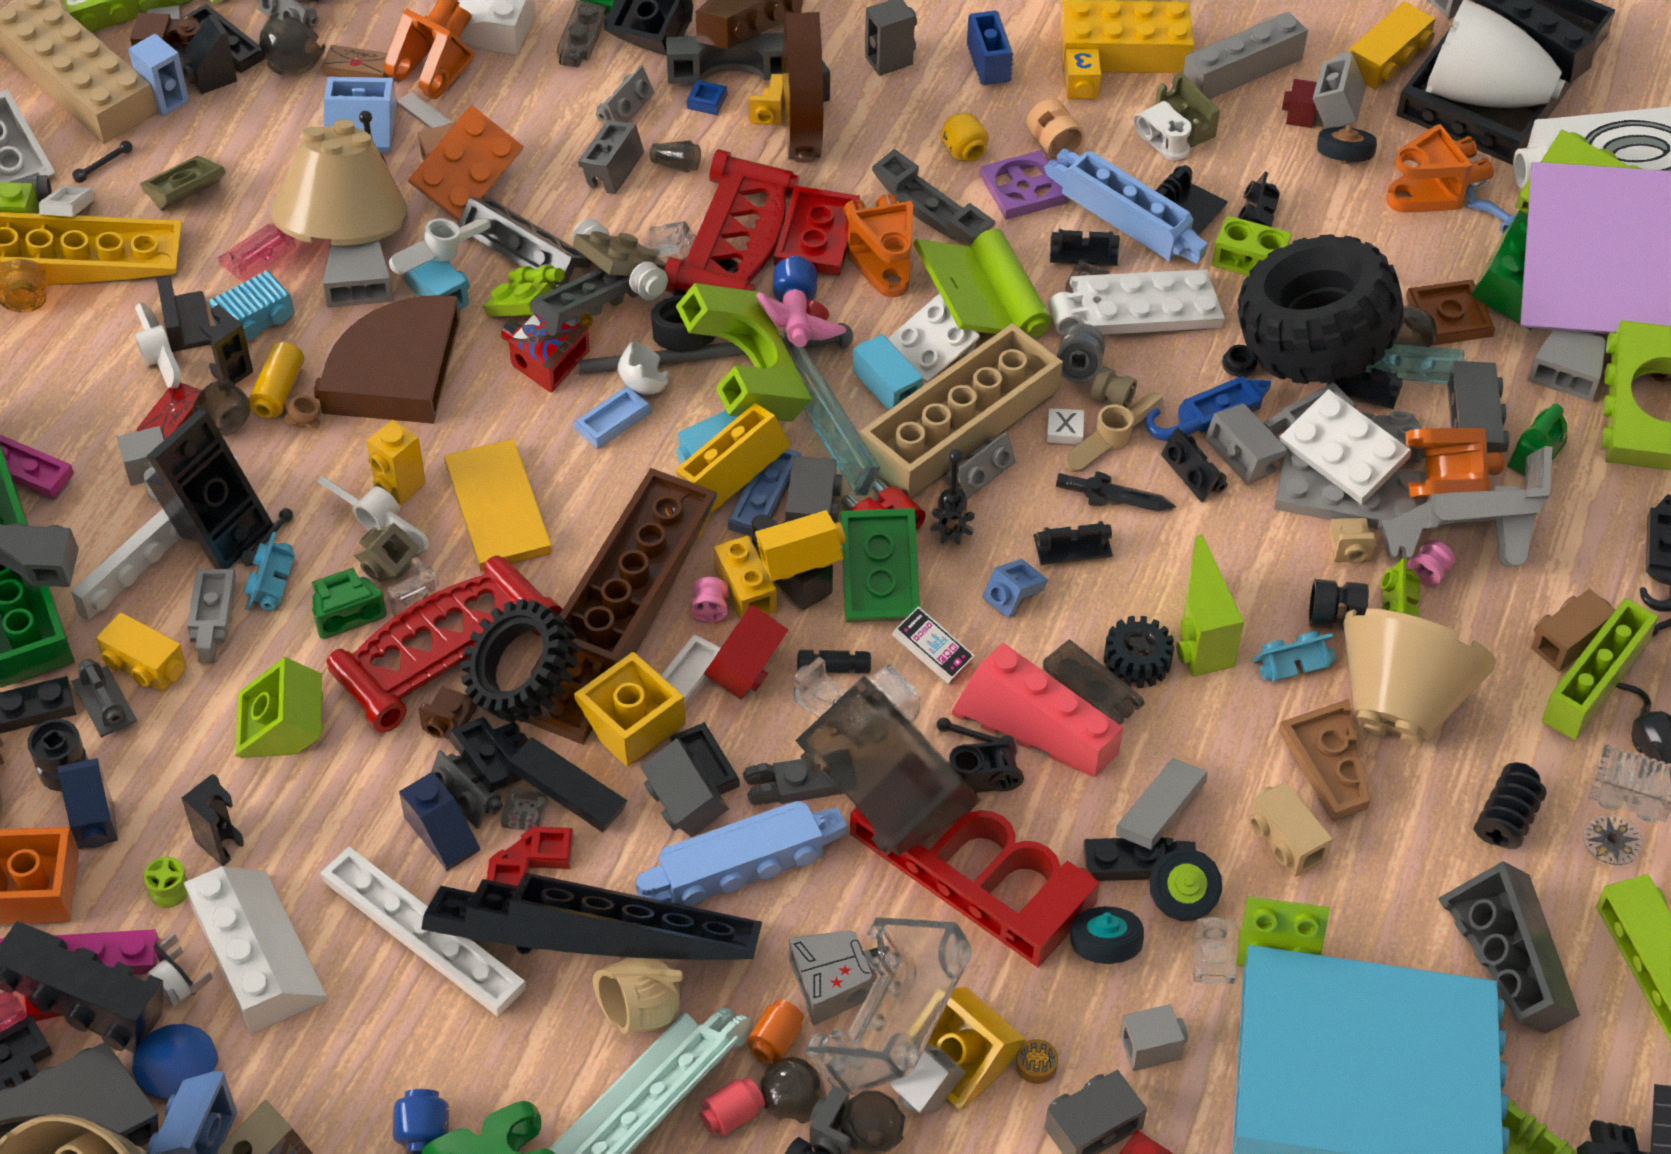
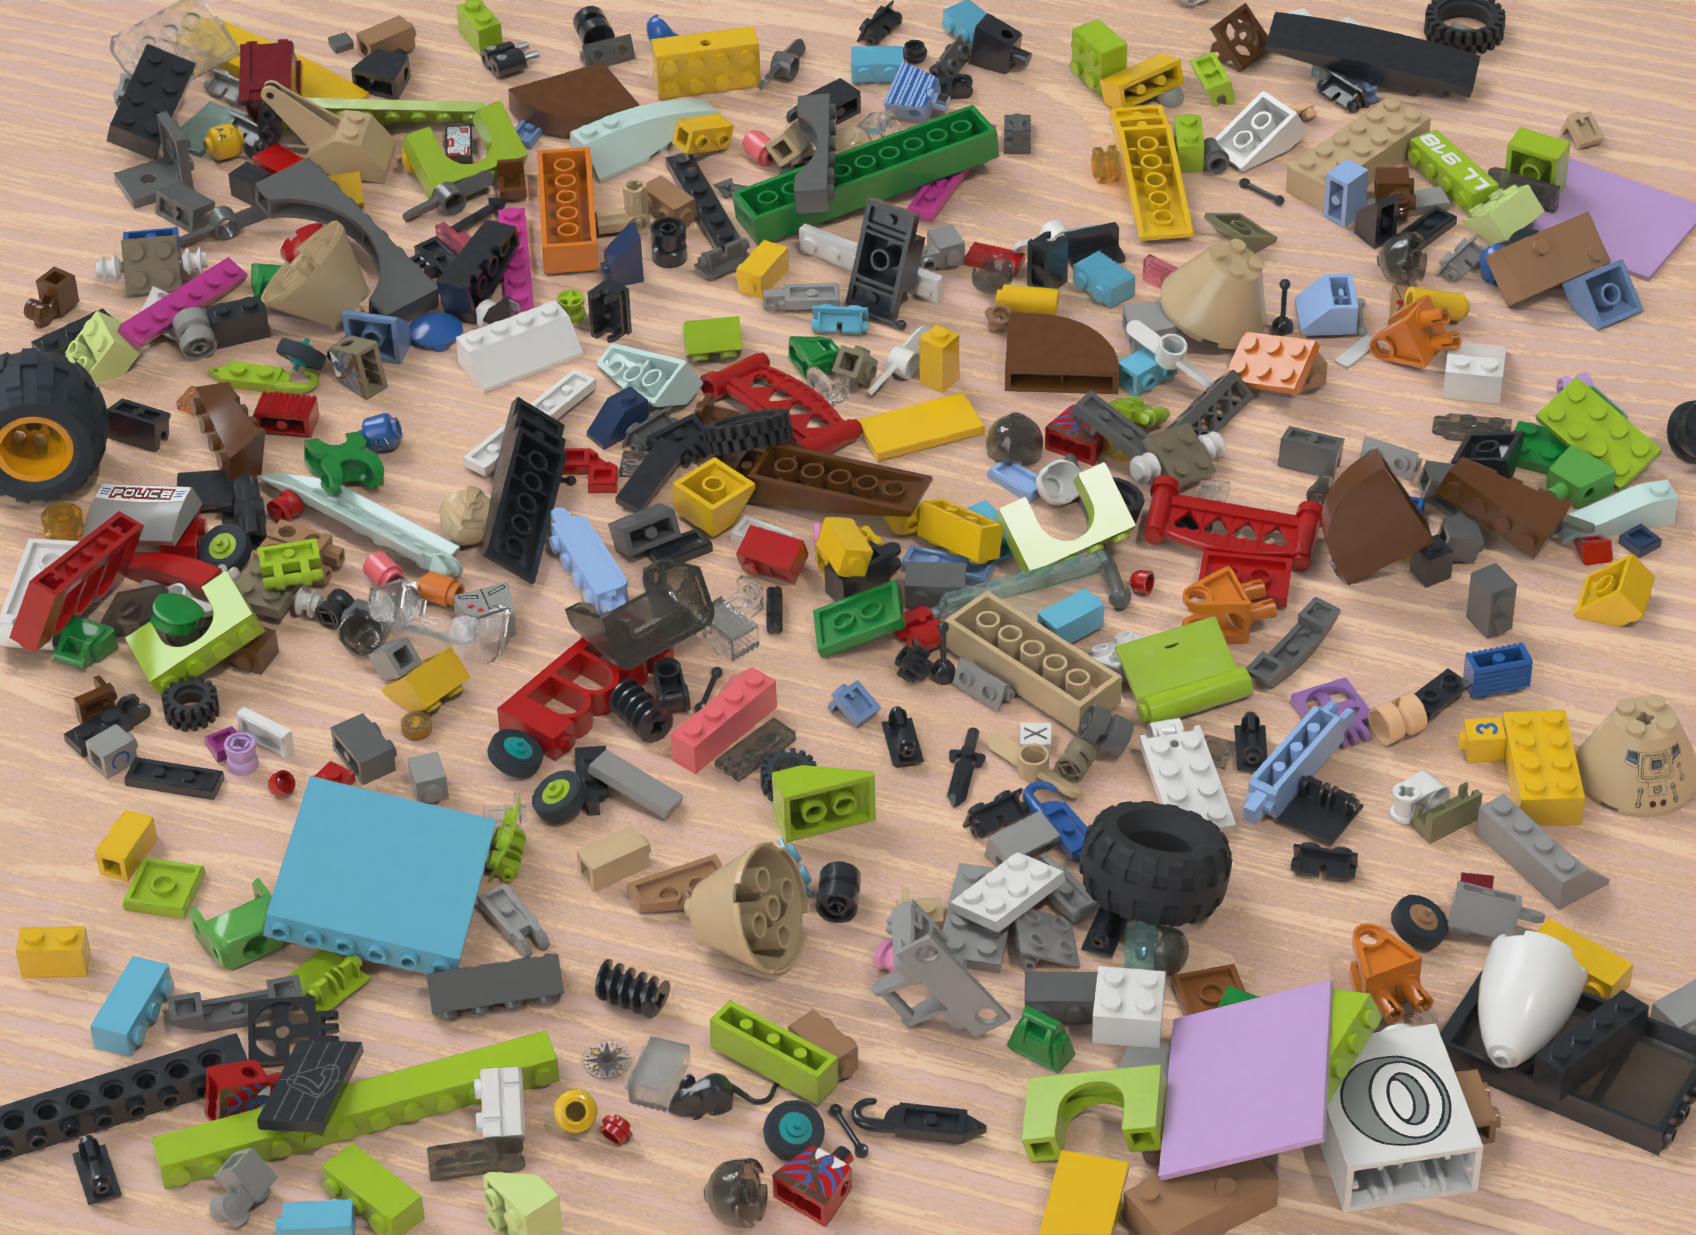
camera: 90 degrees right, 10 degrees down
white tile [39,186,94,217] -> none
bright pink plant [756,289,846,347] -> none
blue head [772,256,818,303] -> none
tile [892,606,975,685] -> none
yellow head [940,113,989,162] -> none
lime brick [1212,215,1292,276] -> none
lime hinge [1380,558,1420,617] -> none
orange piece [1405,428,1505,500] -> none
none -> light grey hinge [477,883,550,957]
none -> light aqua wedge [596,343,703,407]
none -> black piece [609,678,674,743]
none -> clear smoke cylinder [986,412,1043,466]
none -> white brick [1092,966,1166,1049]
none -> yellow brick [1404,286,1470,321]
none -> black hinge [1414,668,1472,722]

